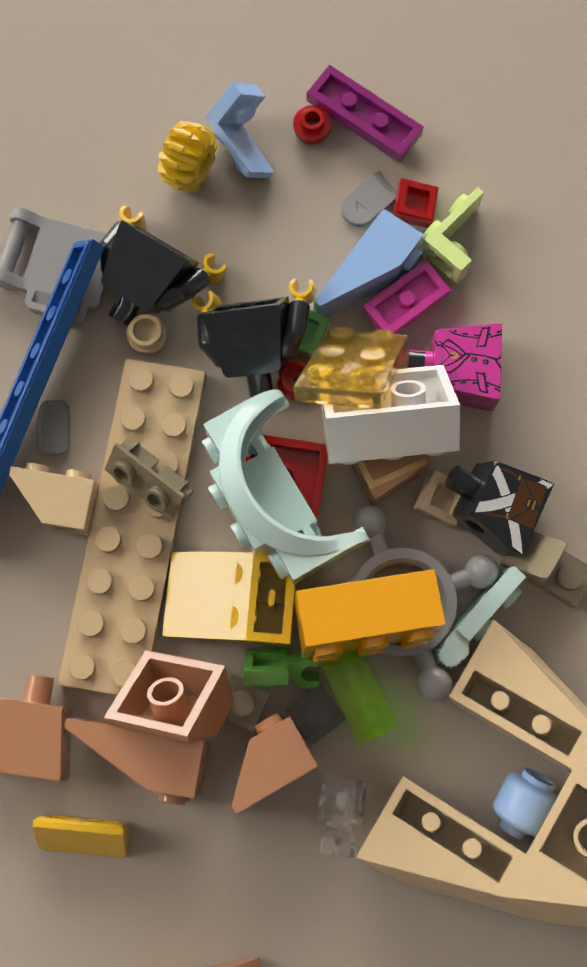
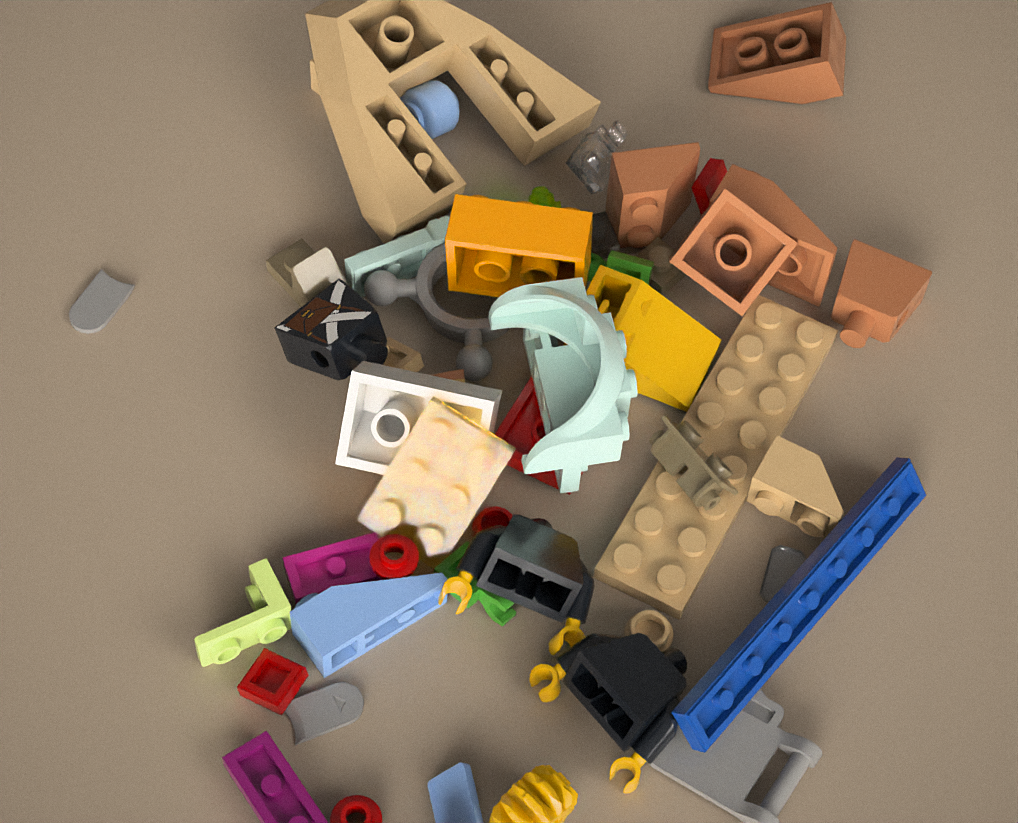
camera: 165 degrees left, 20 degrees down
yellow slope [32,814,131,857] -> none
dark pink torso [406,323,502,411] -> none
none -> red plate [369,534,419,580]
none -> red tile [691,158,727,215]

